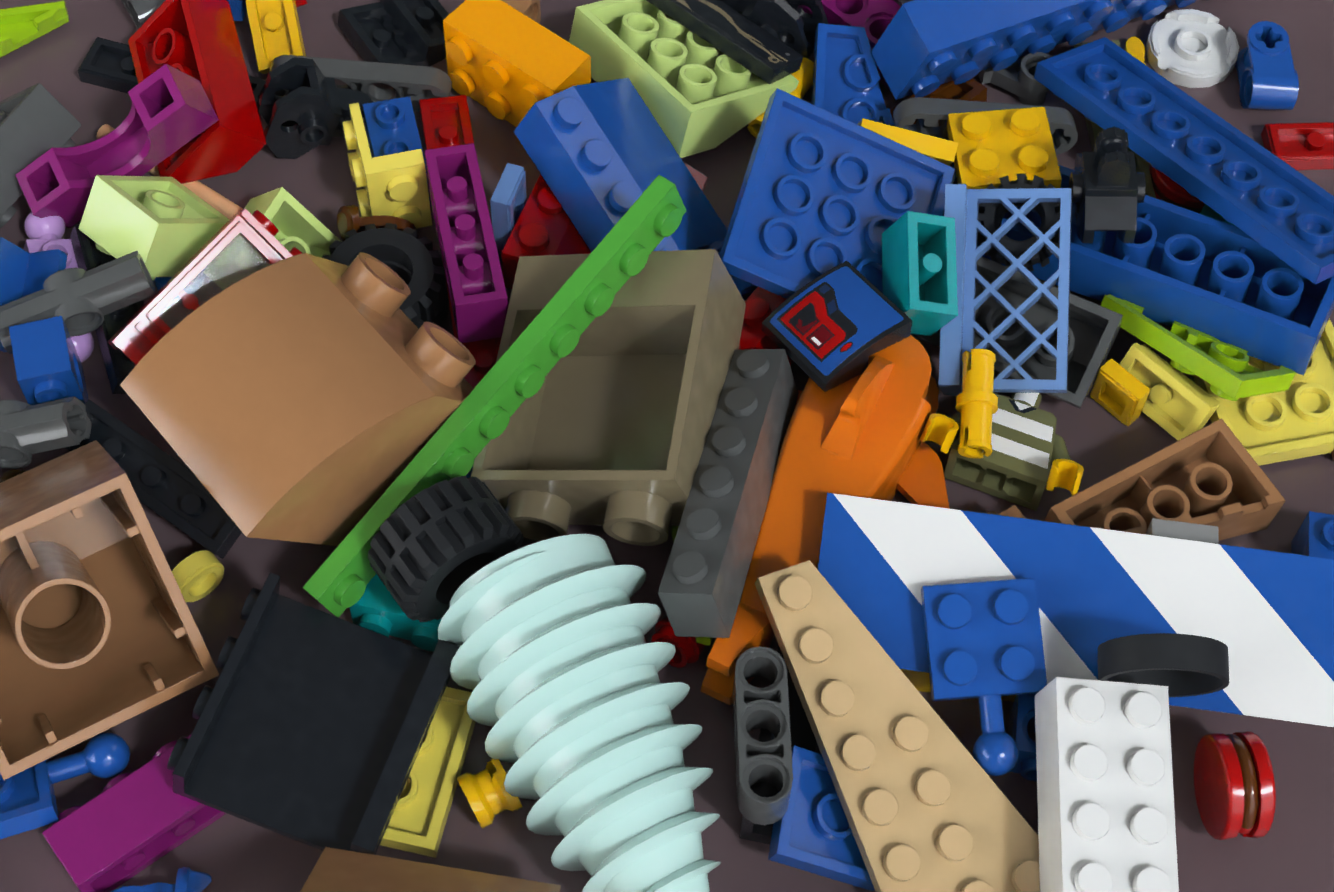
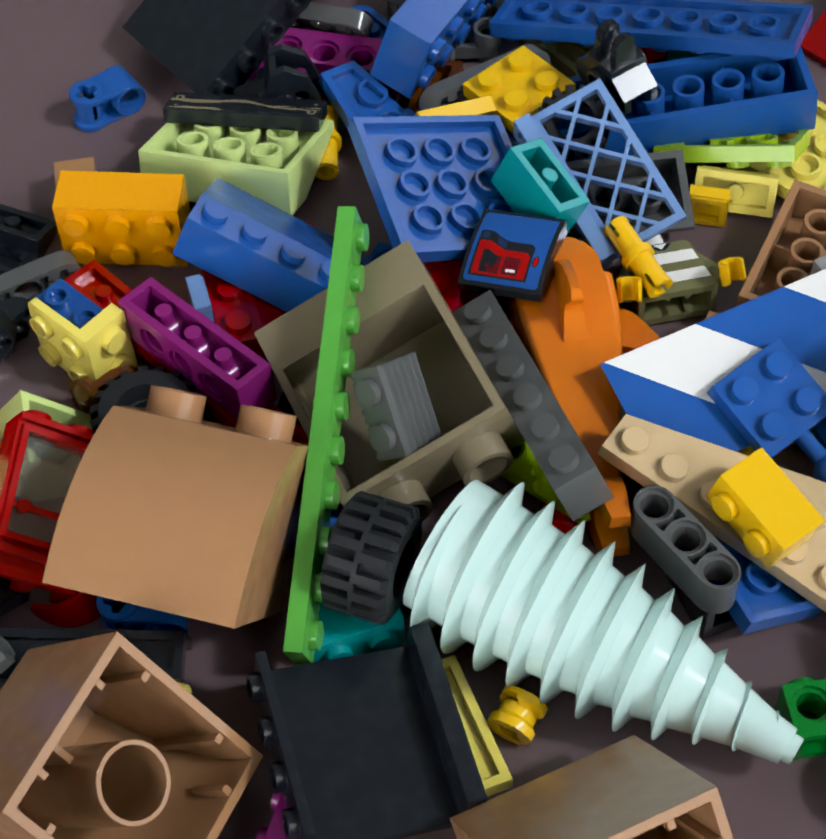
camera: 30 degrees left, 5 degrees down
none -> dark grey brick [350,351,442,461]
none -> yellow brick [706,447,826,569]

